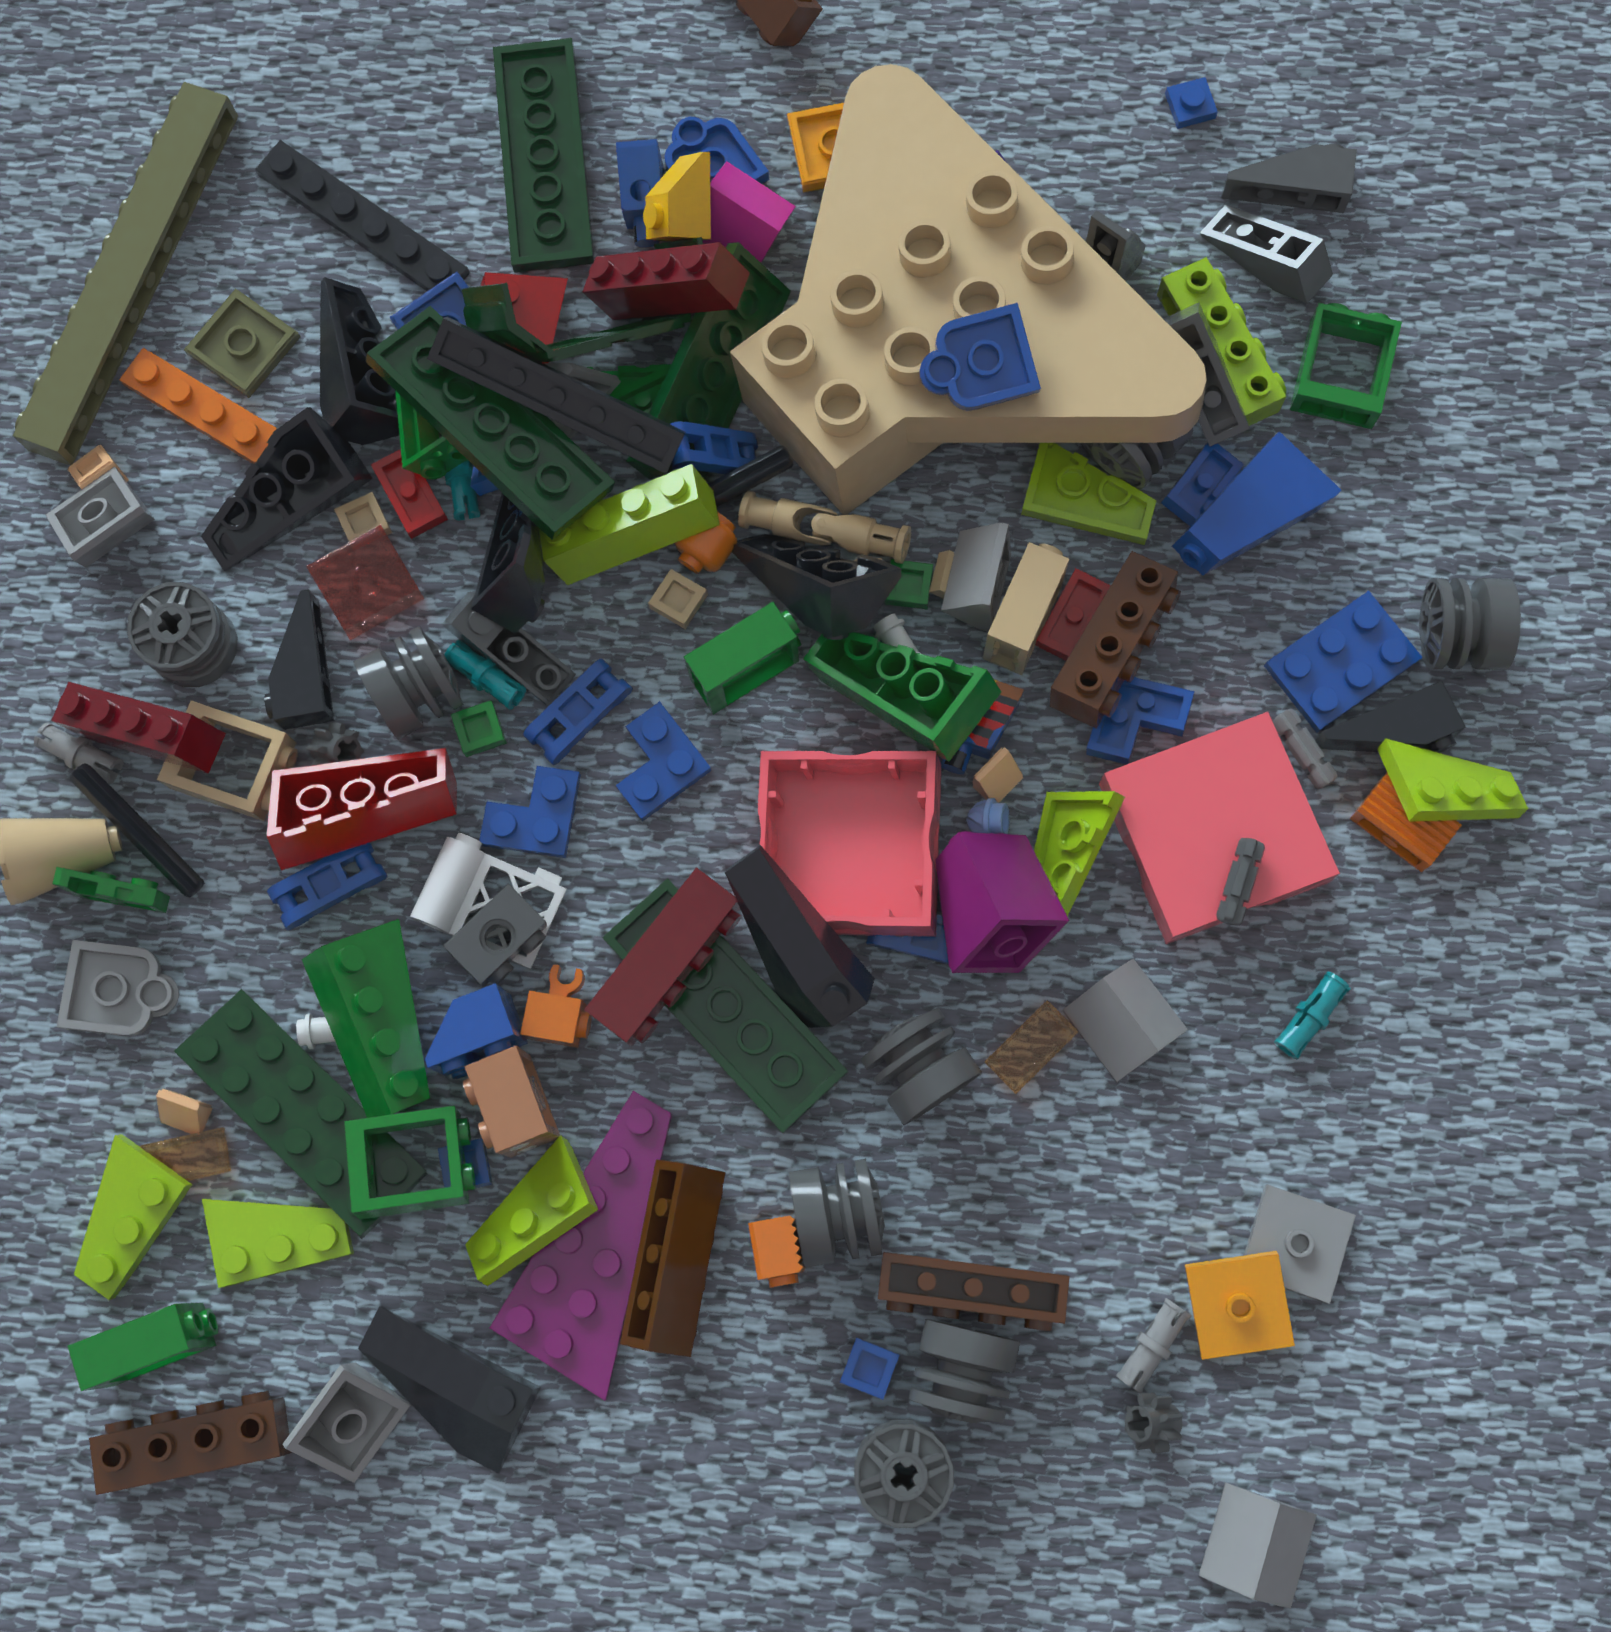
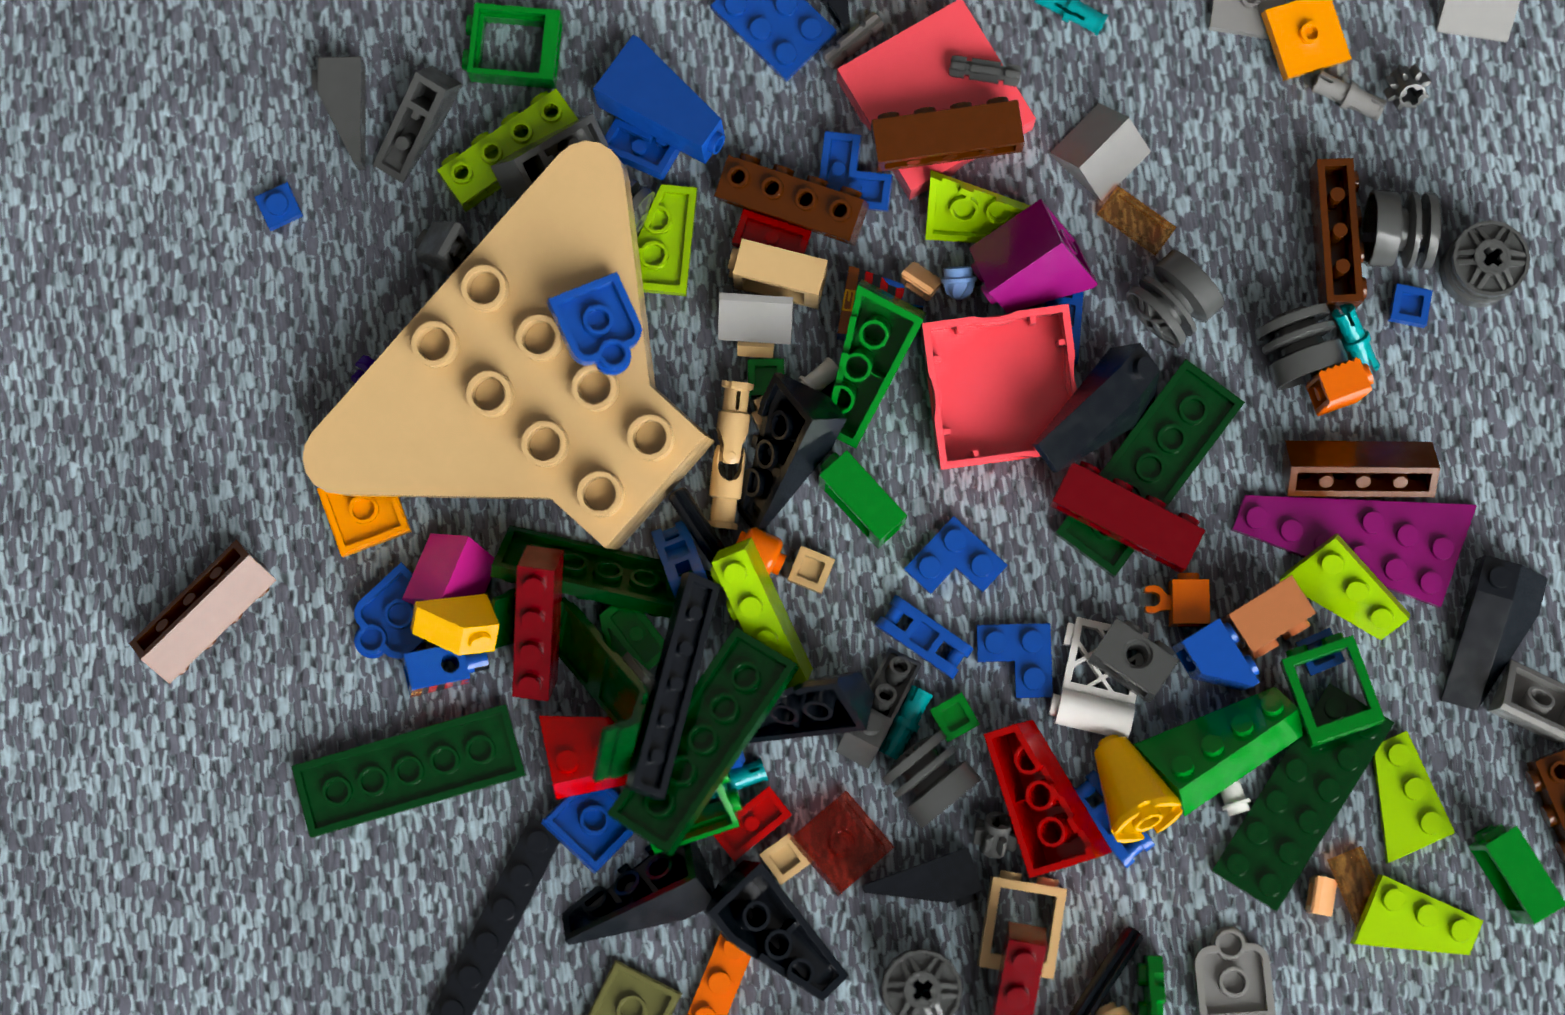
camera: 105 degrees left, 5 degrees up
none -> reddish brown brick [871,97,1025,172]
none -> yellow cone [1094,734,1183,843]
none -> teal pin [1332,303,1380,374]

